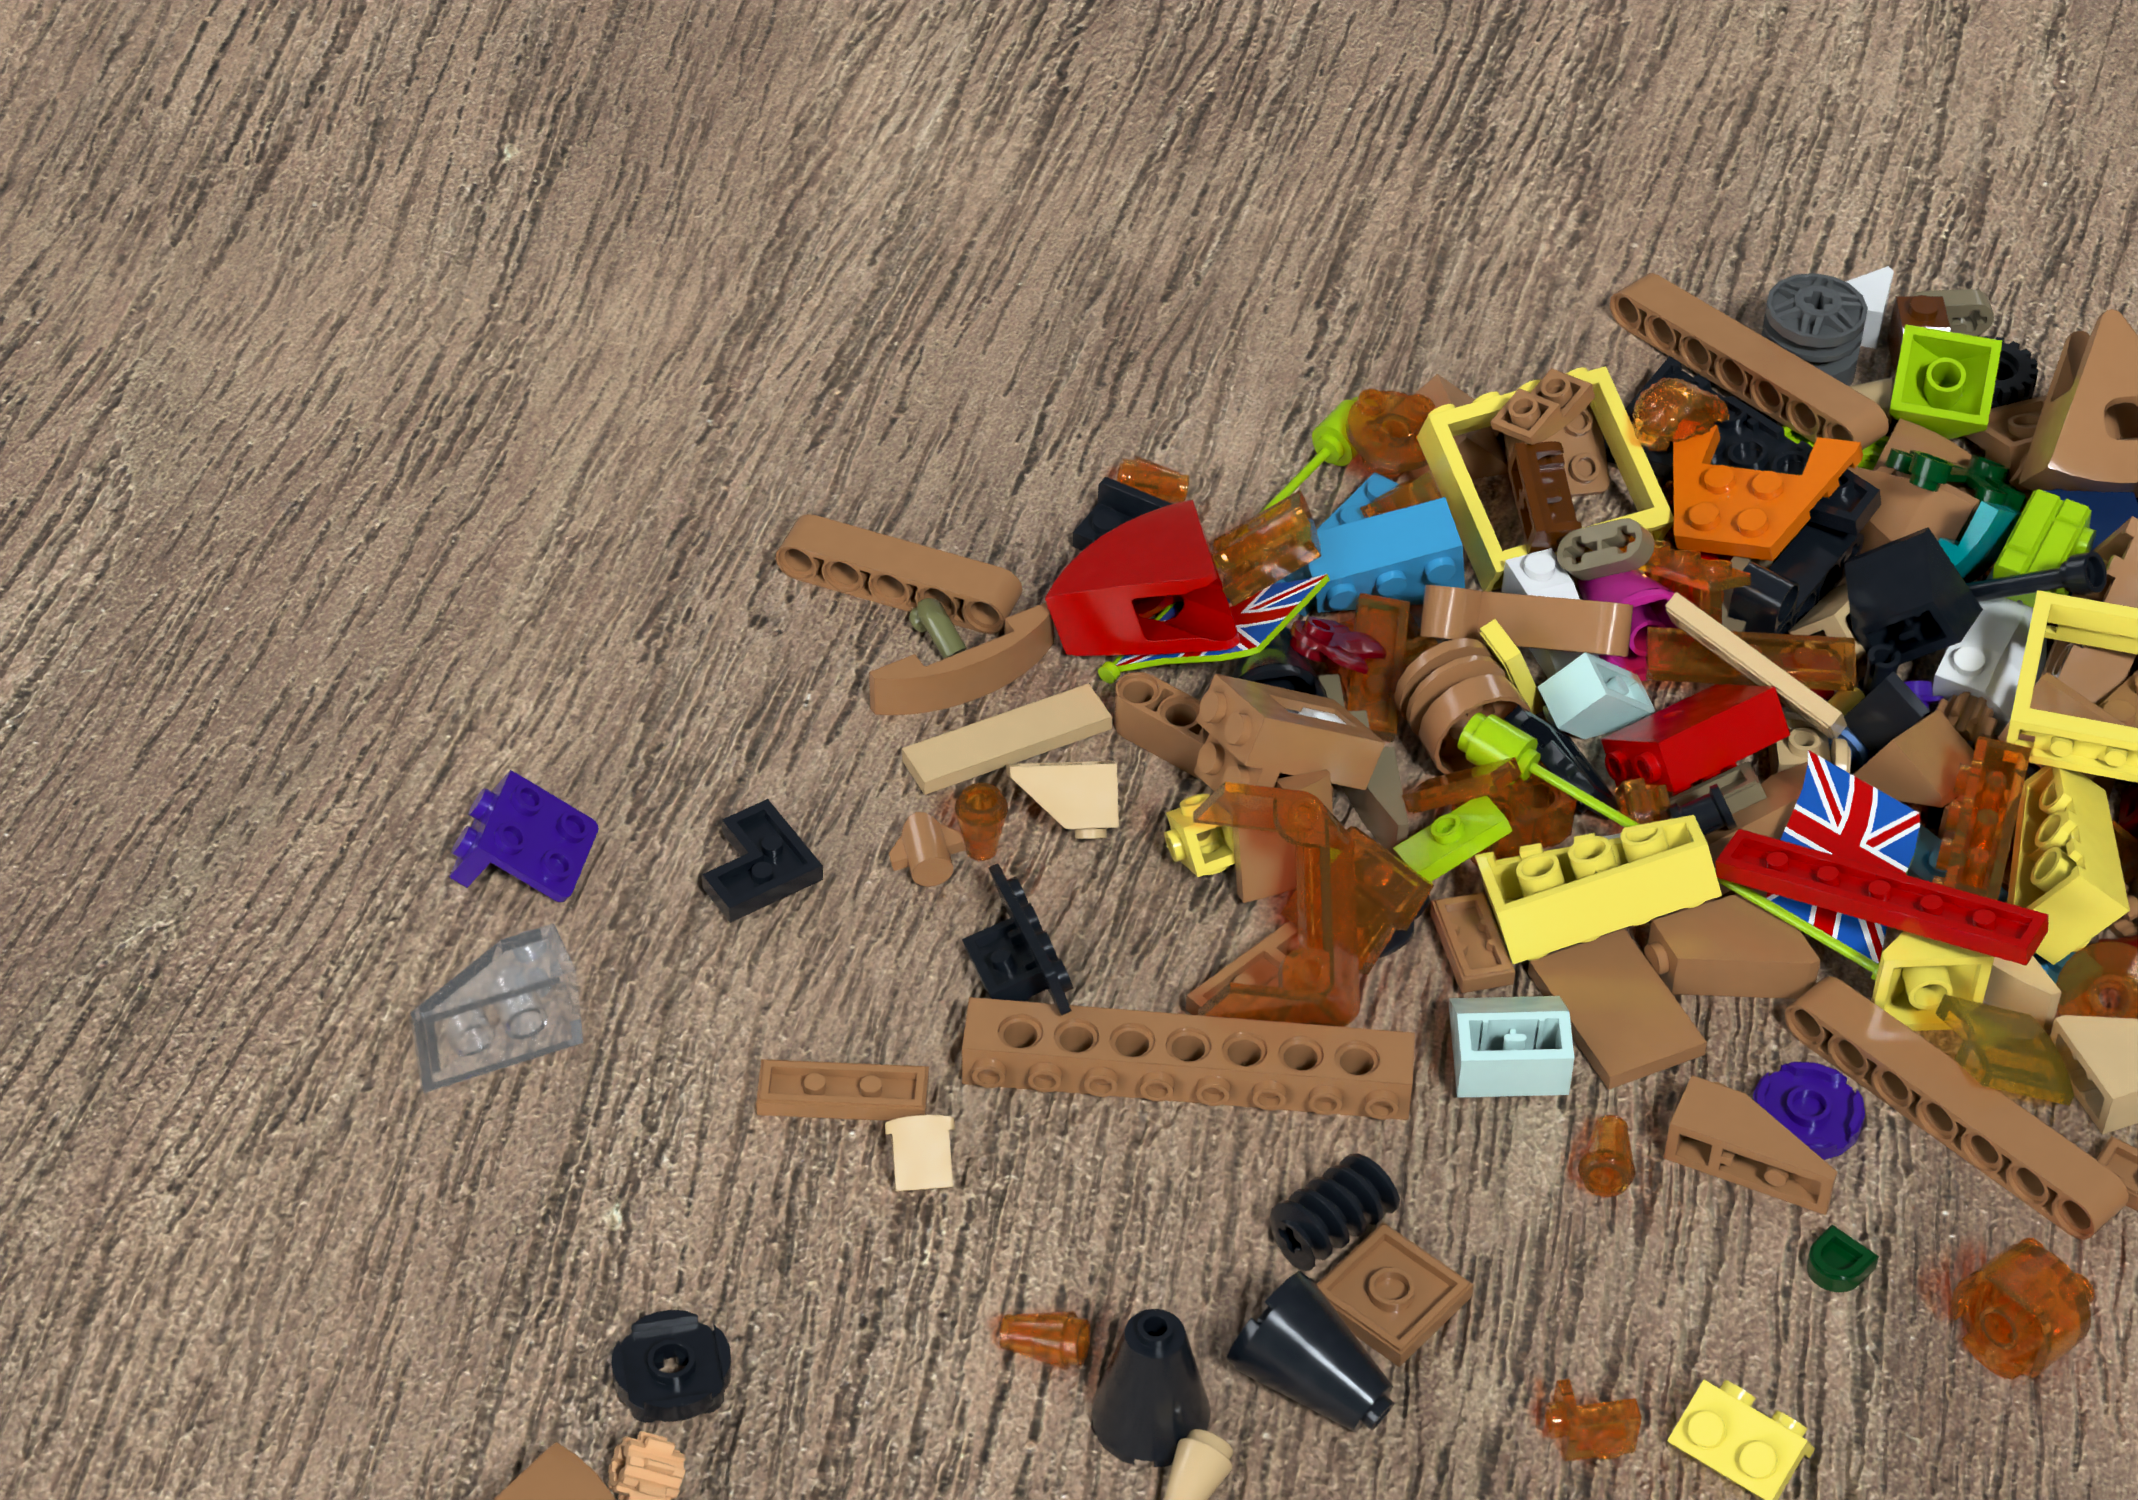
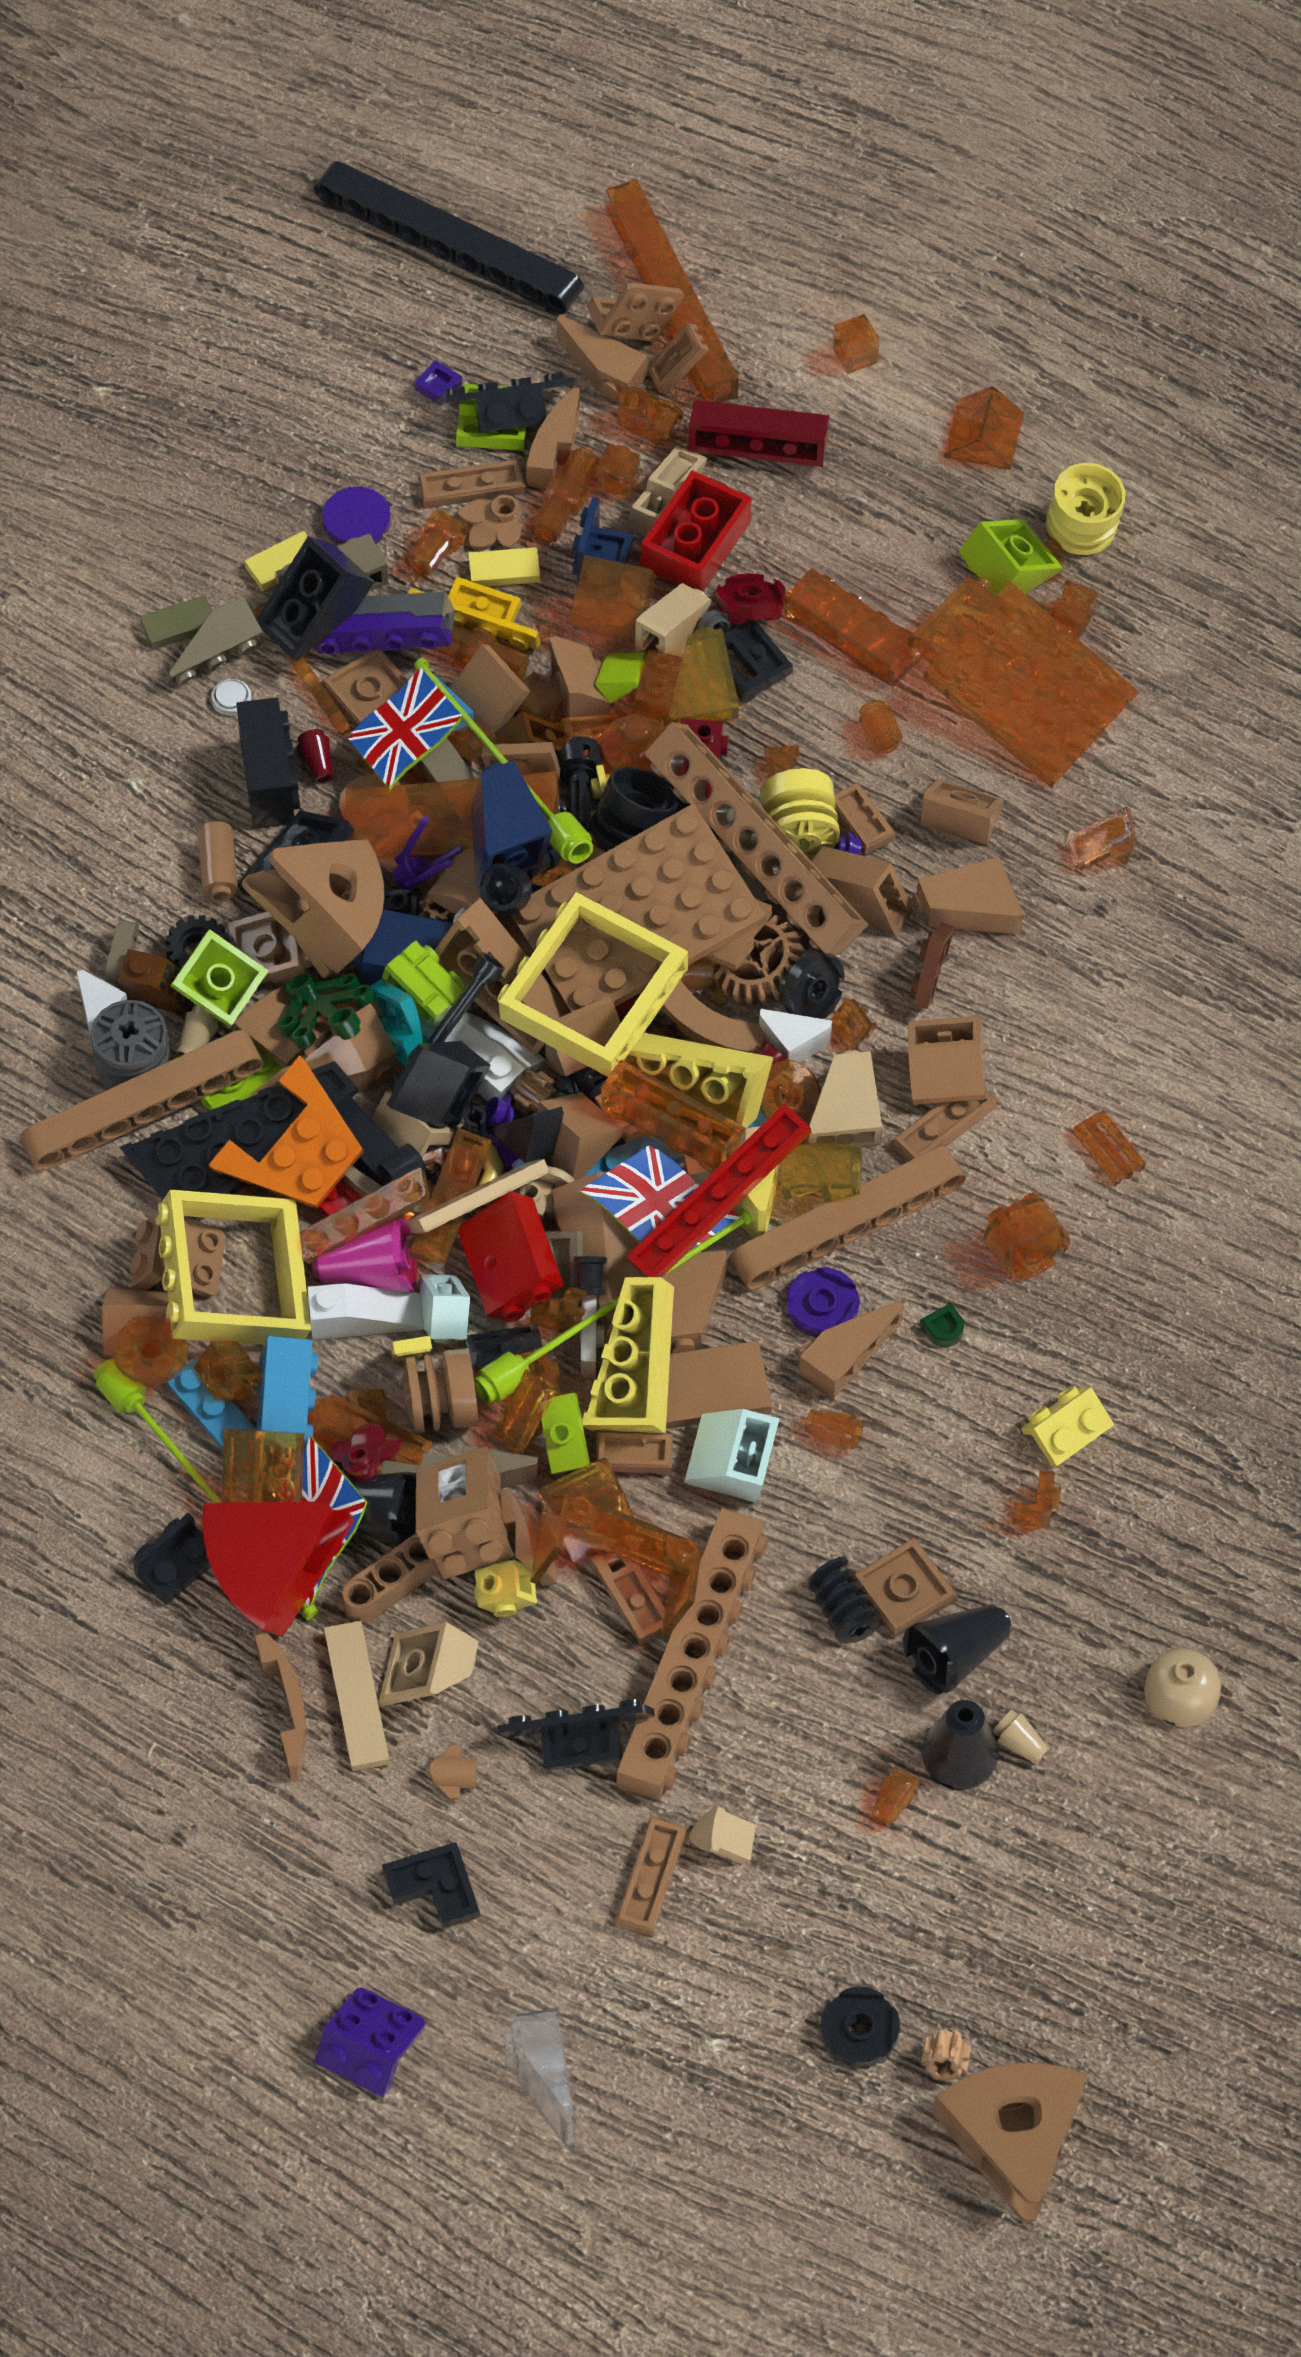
camera: 75 degrees left, 15 degrees up
medium nougat beam [775,514,1023,634] -> none
olive arm [909,598,967,659] -> none
clear orange cone [955,783,1008,861] -> none
clear orange cone [1116,455,1189,504] -> none
medium nougat beam [1420,585,1633,657] -> none
medium nougat slope [1490,368,1595,445] -> none
reddish brown hinge [1507,441,1582,554] -> none
dark tan beam [1557,518,1655,580] -> none
clear orange hair [1632,378,1729,452] -> none

